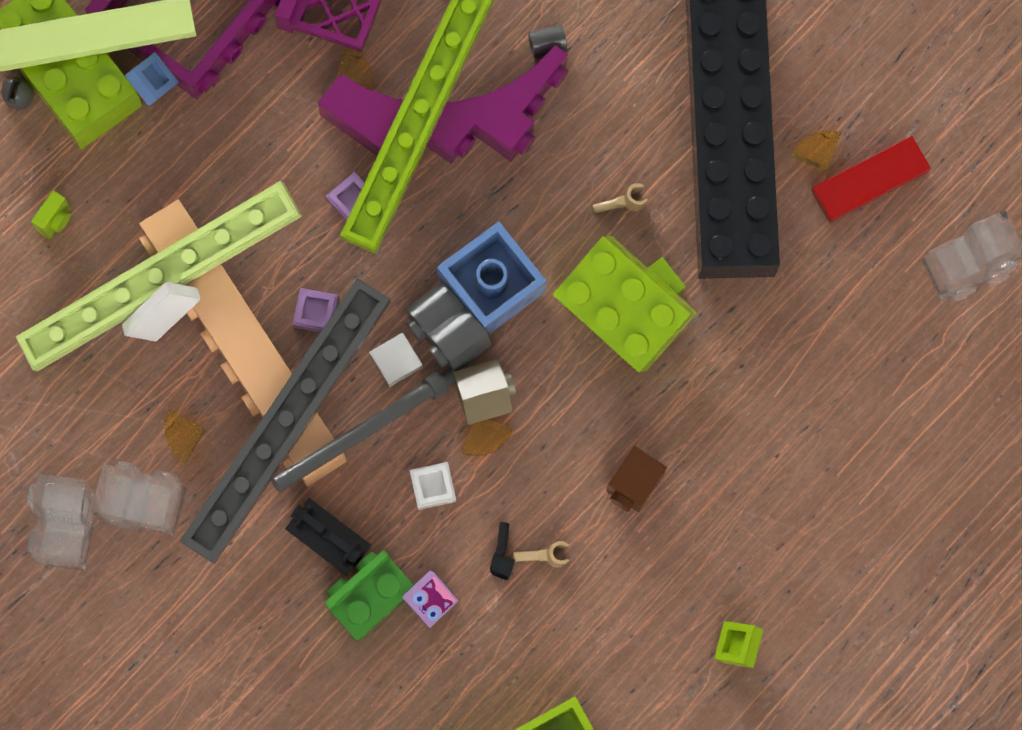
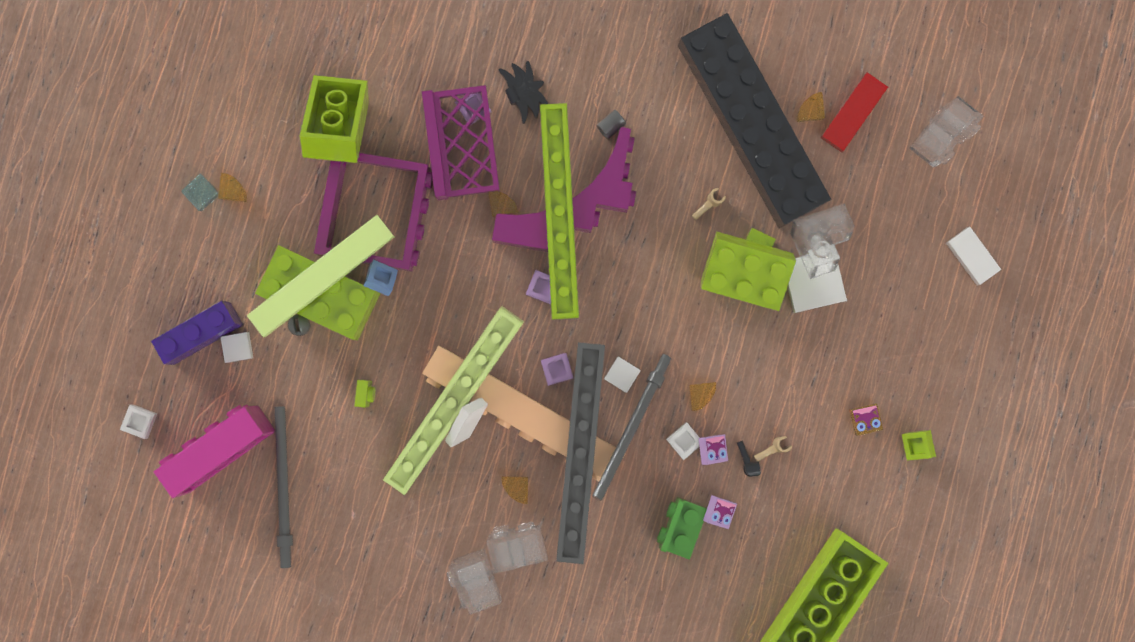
camera: 25 degrees left, 10 degrees up
black hinge [285,498,371,576] -> none
dark grey brick [405,281,492,372] -> none
medium blue brick [437,221,547,335] -> none
dark tan brick [453,359,516,425] -> none
reddish brown brick [606,446,667,512] -> none
none -> tile [699,434,728,465]
none -> white tile [788,249,847,313]
none -> clear brick [790,204,855,279]
none -> tile [849,404,883,436]
none -> white tile [946,227,1001,285]

